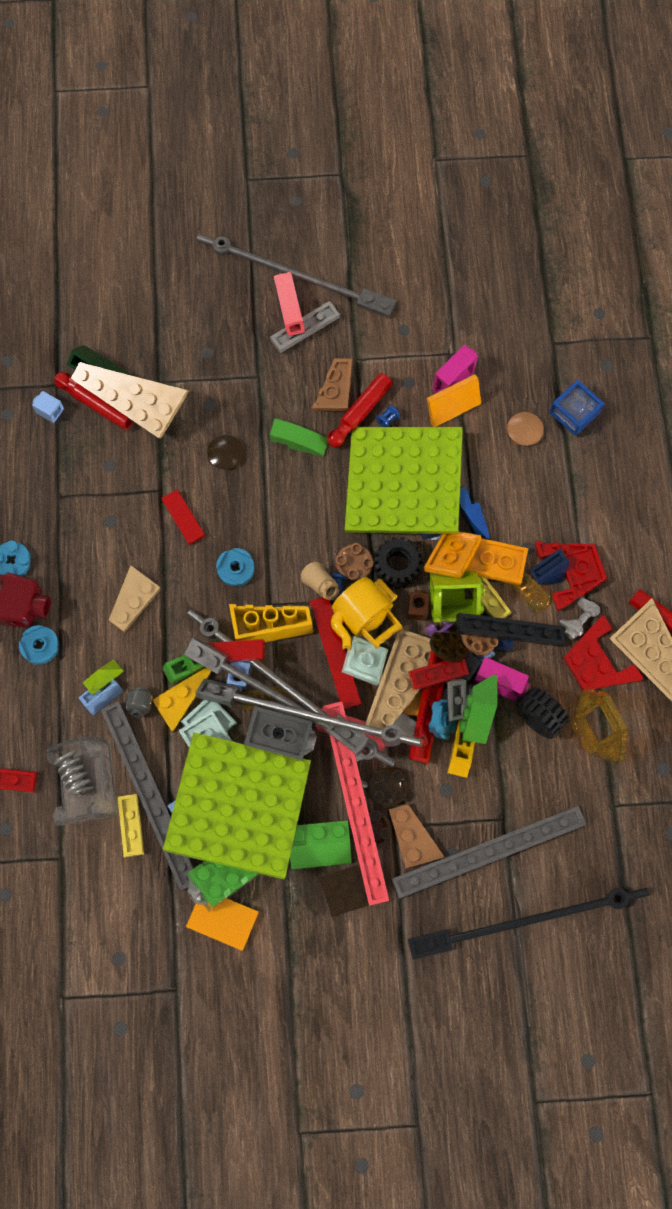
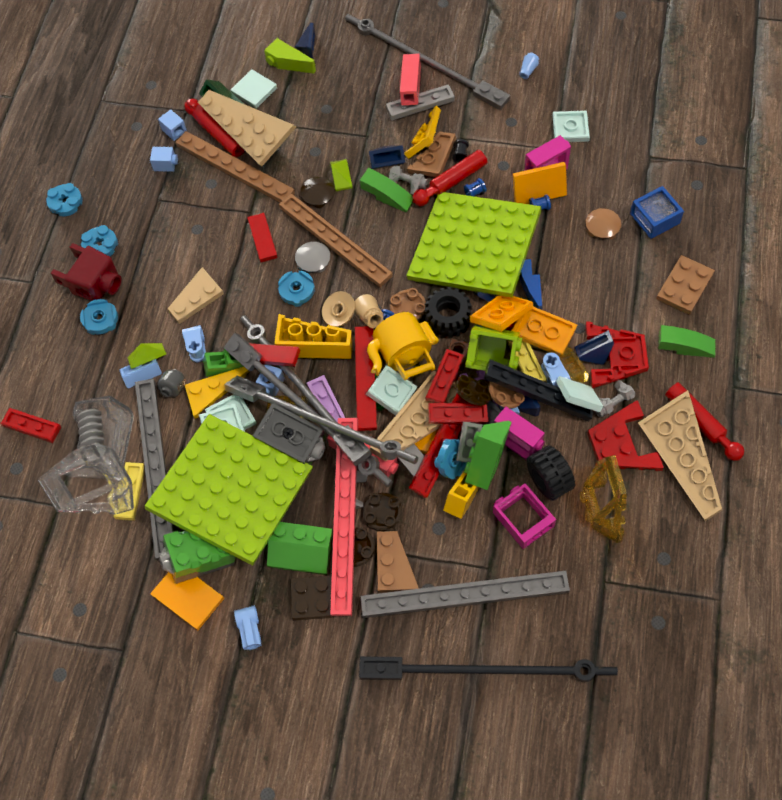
camera: 20 degrees right, 10 degrees down
none -> clear windscreen [38,442,134,514]
none -> light blue brick [150,147,178,172]
none -> medium nougat plate [175,131,295,202]
none -> light blue piece [182,325,206,362]
none -> light aqua tile [230,69,277,109]
none -> light blue piece [234,605,262,650]
none -> lime slope [264,38,316,74]
none -> medium nougat plate [279,193,393,288]
none -> dark blue slope [295,23,315,59]
none -> light grey dish [295,242,330,273]
none -> lavender plate [307,375,345,422]
none -> tan dish [322,291,355,327]
none -> lime slope [330,159,353,191]
none -> dark blue slope [369,145,405,169]
none -> light grey piece [389,166,428,195]
none -> yellow wing [404,105,441,159]
none -> red tile [425,349,464,403]
none -> black bush [452,139,469,162]
none -> dark pink window [493,483,556,549]
none -> light blue cone [519,53,539,79]
none -> blue bush [529,194,551,210]
none -> light blue piece [541,353,571,388]
none -> light aqua tile [552,111,590,142]
none -> light aqua tile [556,376,603,412]
none -> medium nougat plate [656,255,715,315]
none -> bright green slope [658,325,715,358]

